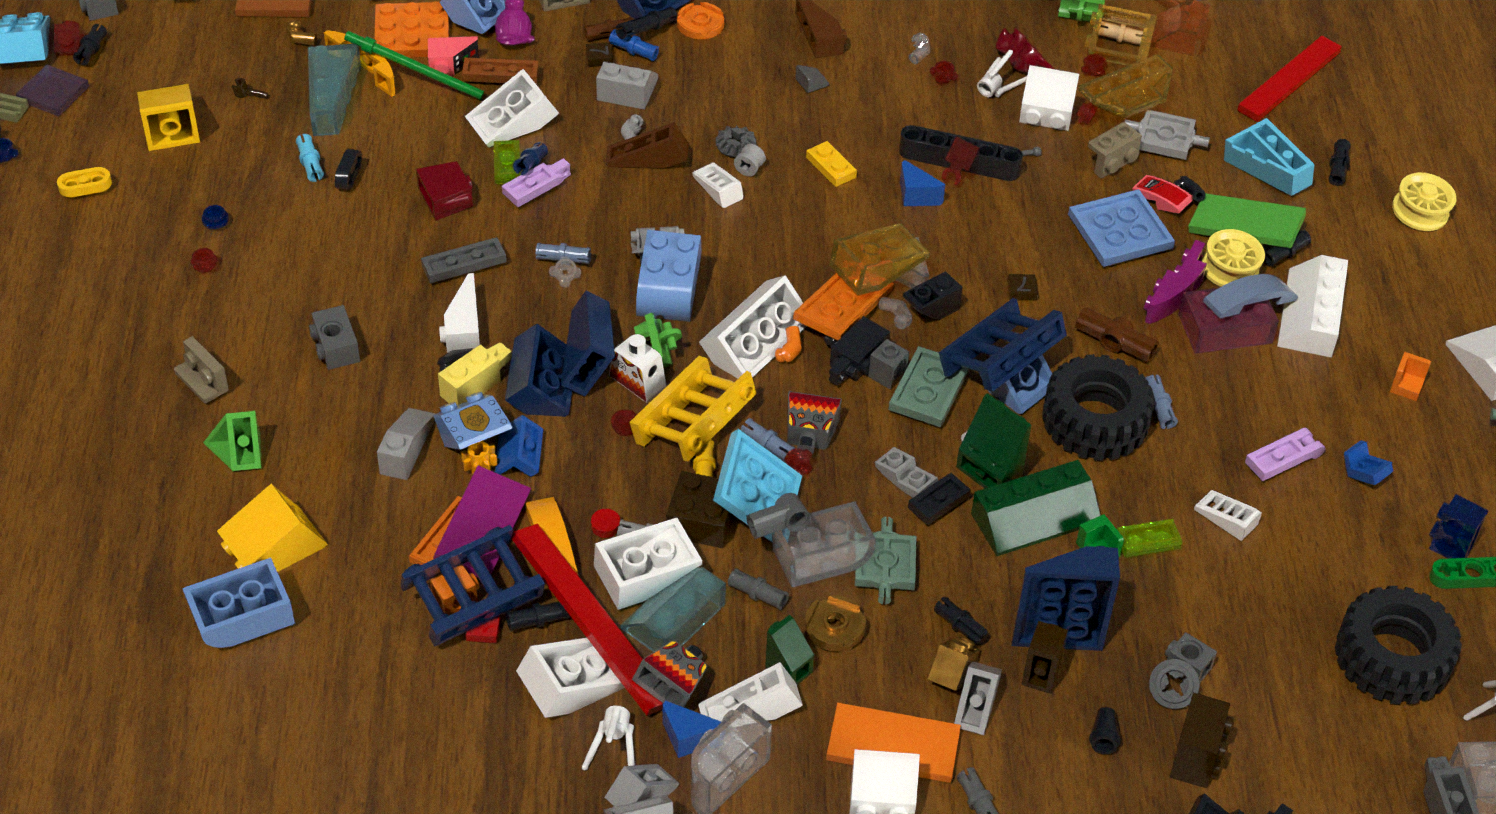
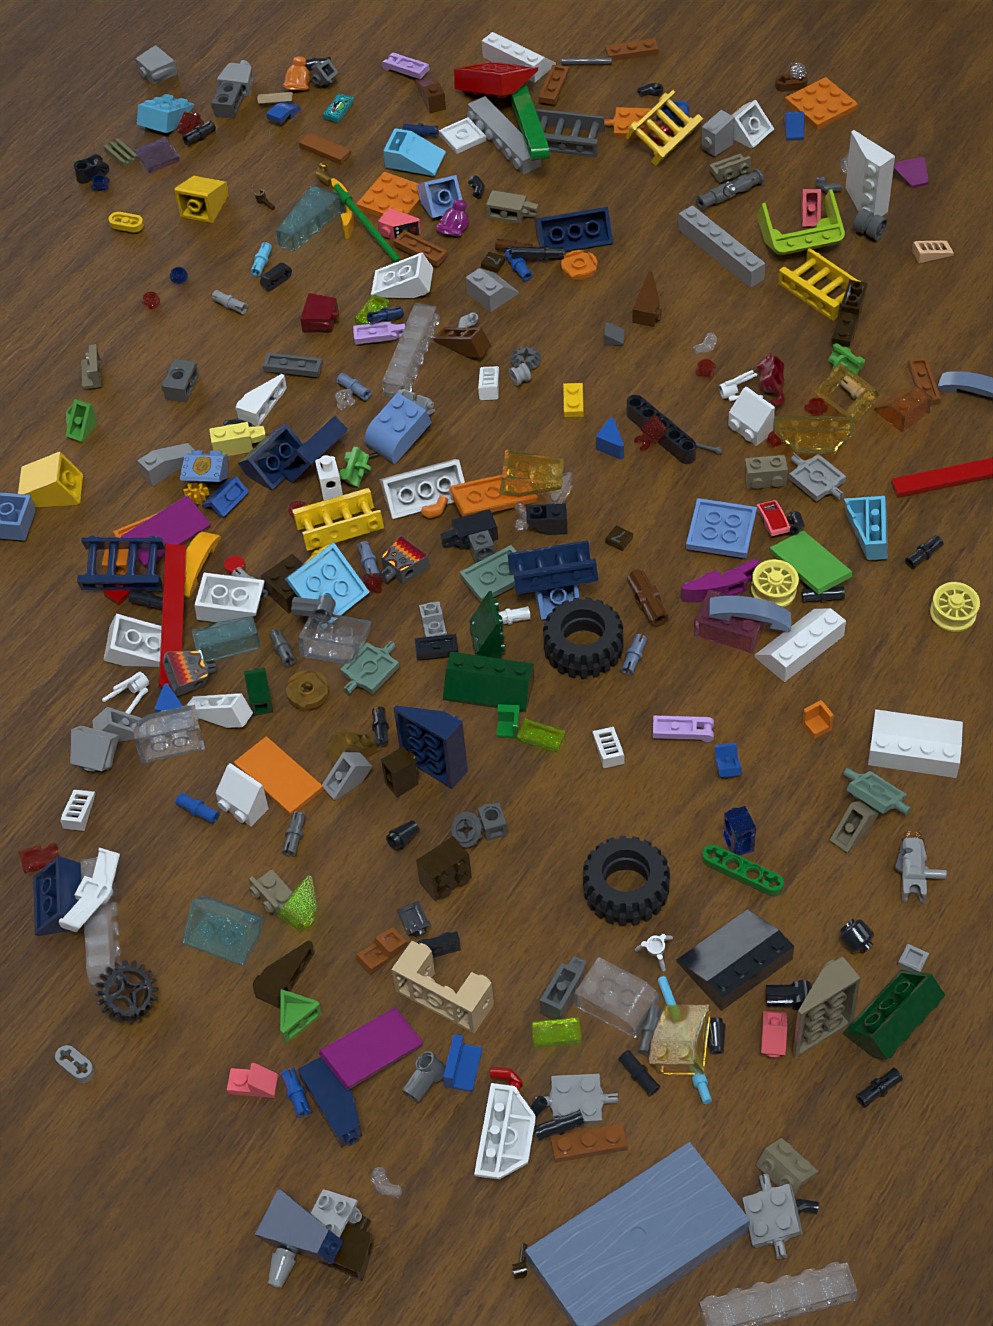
camera: 40 degrees right, 5 degrees up
none -> light grey pin [212,290,248,314]
none -> clear brick [382,303,440,397]

